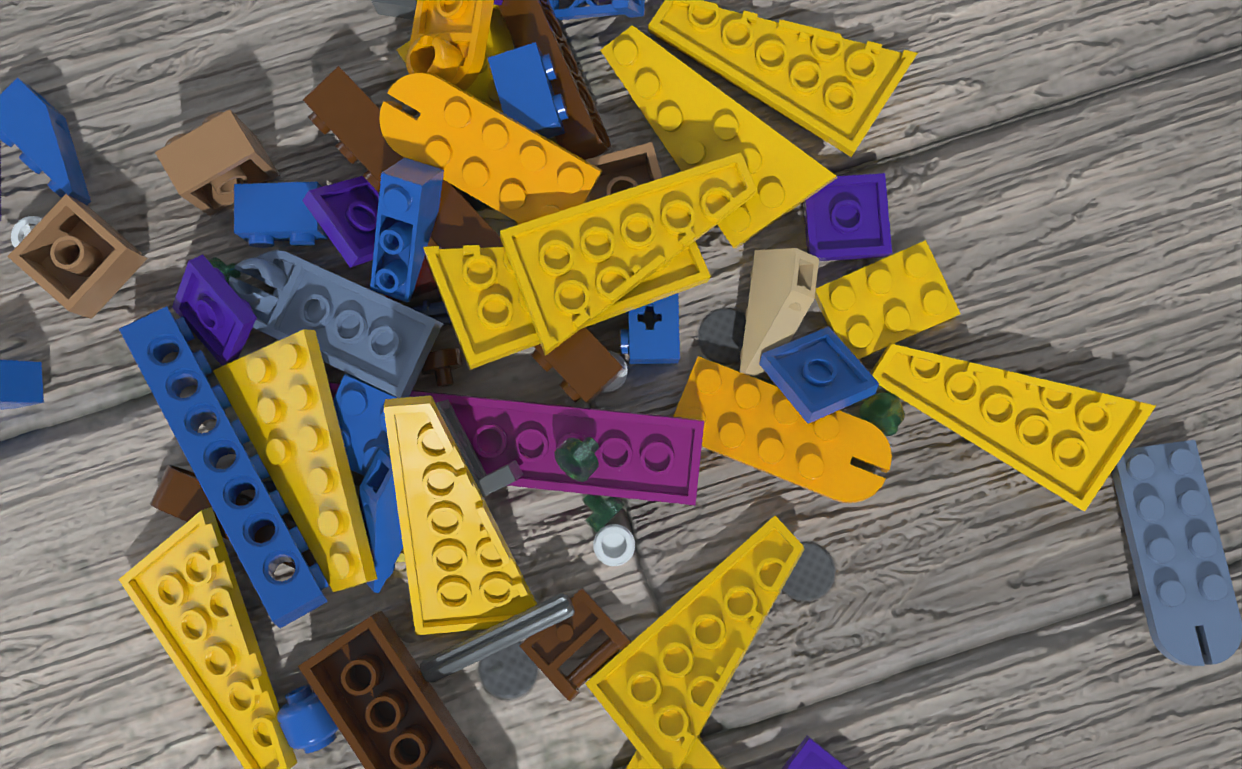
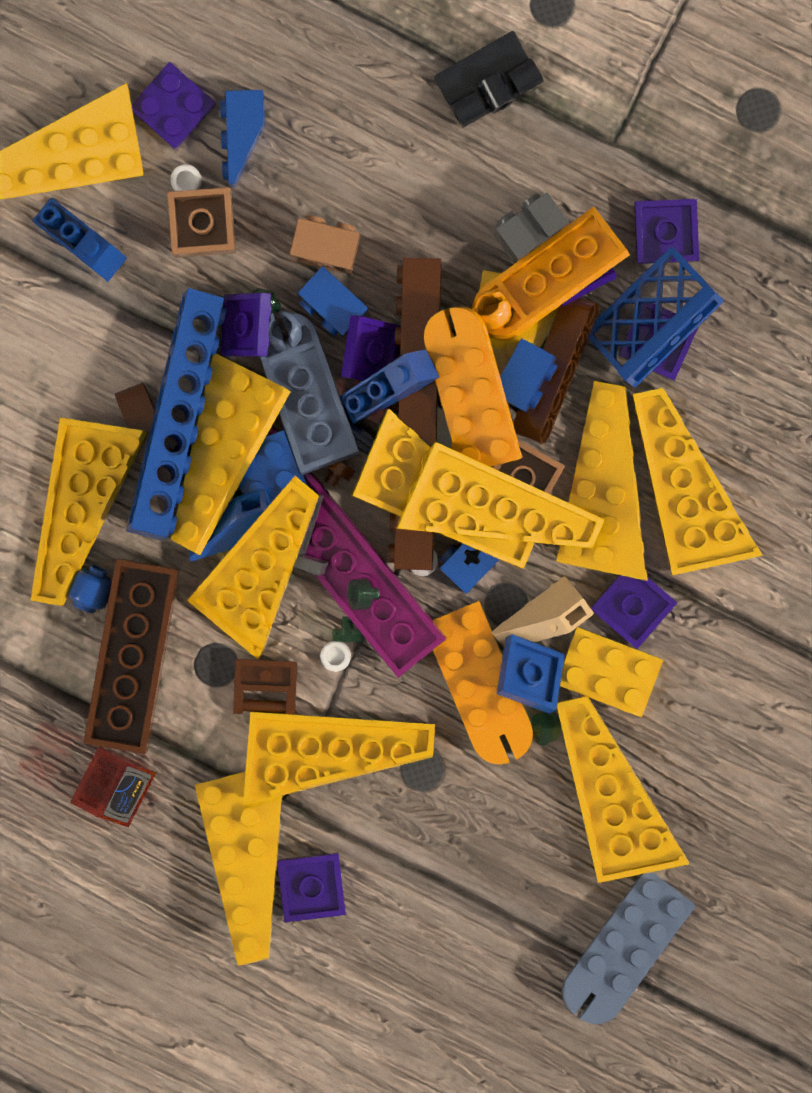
camera: 45 degrees right, 5 degrees up
dark grey axle [420,593,575,683] -> none

